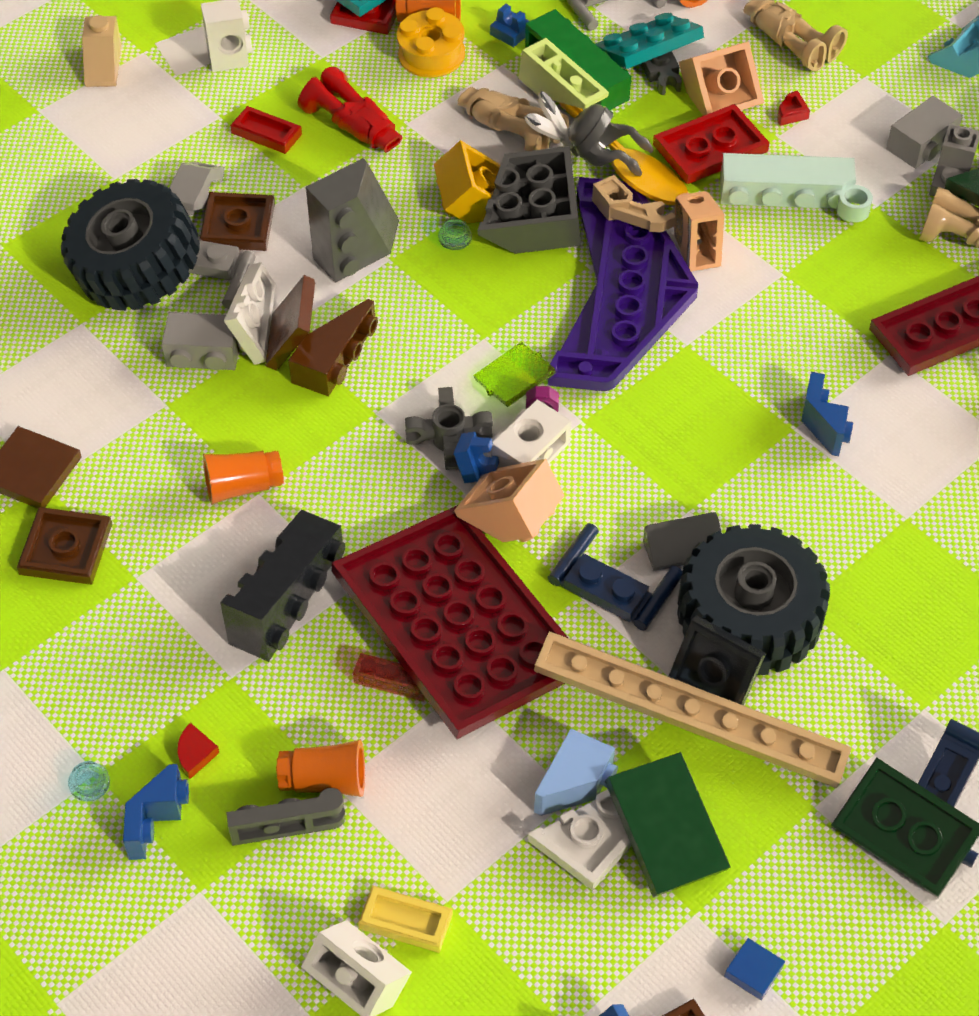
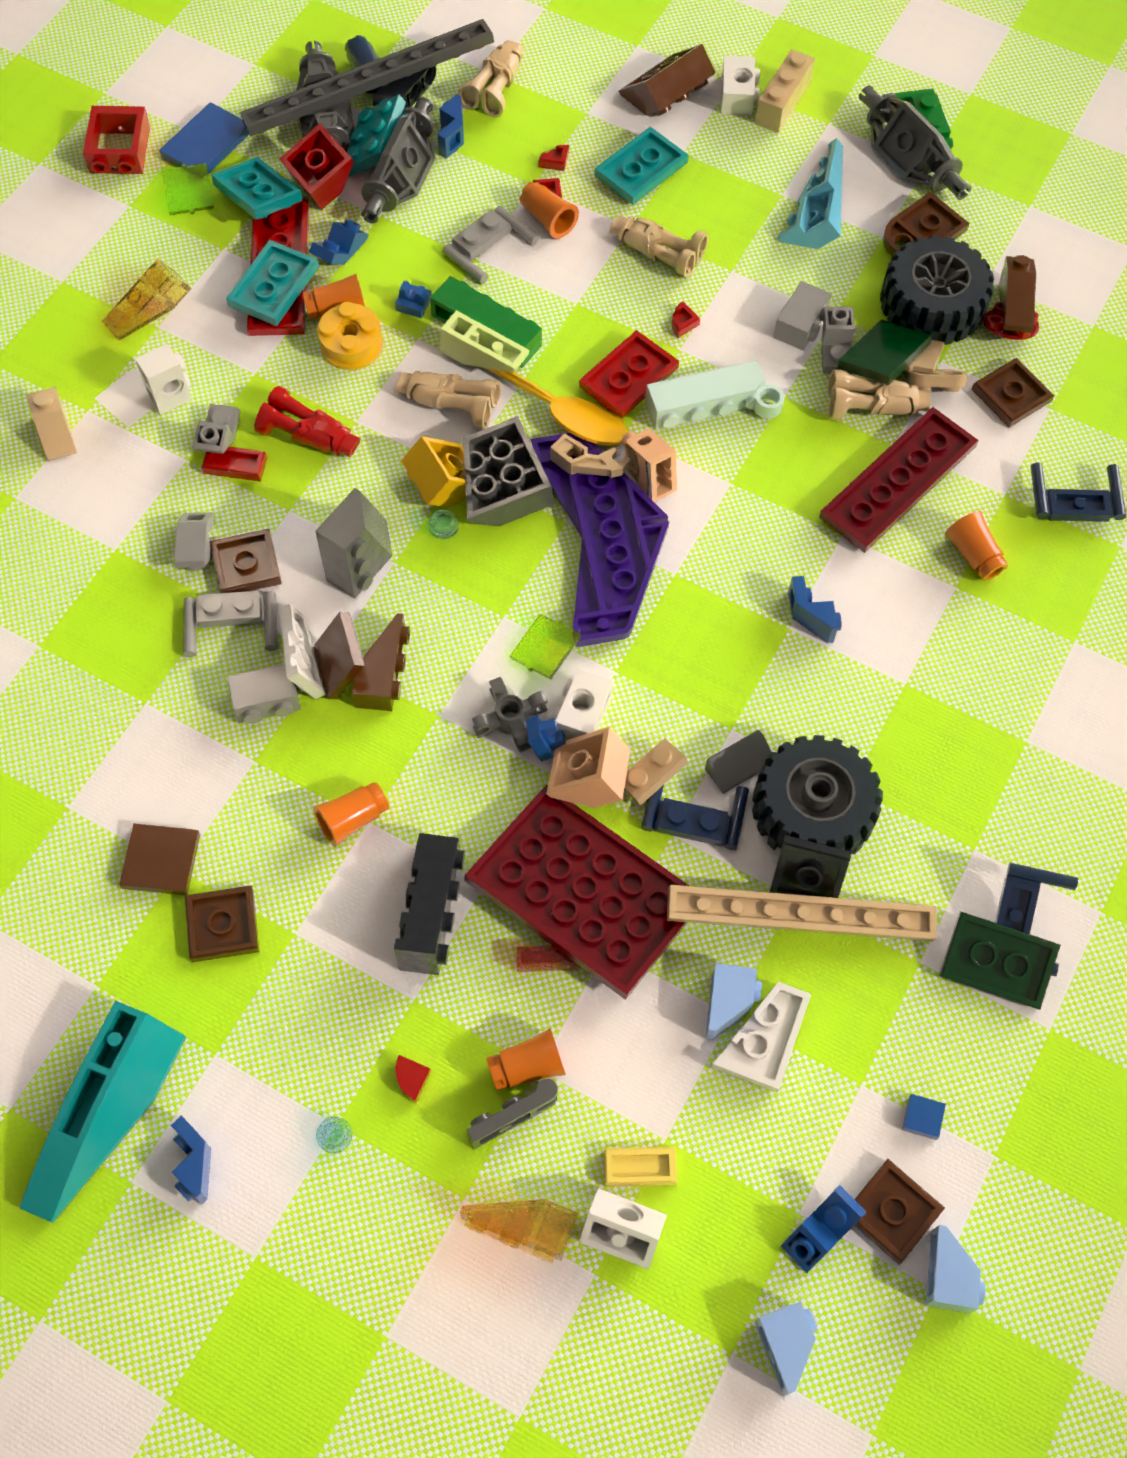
camera: 20 degrees left, 10 degrees up
black wheel [61,179,200,311] -> none
blue slope [123,764,189,860] -> none
dark grey hair [525,91,653,176] -> none
magenta tile [526,386,559,412] -> none
teal plate [595,13,704,69] -> none
dark green tile [605,752,731,898] -> none
dark grey plate [641,51,682,95] -> none
light nougat slope [679,41,764,116] -> none
none -> light grey slope [192,404,241,454]
none -> clear yellow slope [460,1199,579,1263]
none -> tan plate [624,738,688,806]

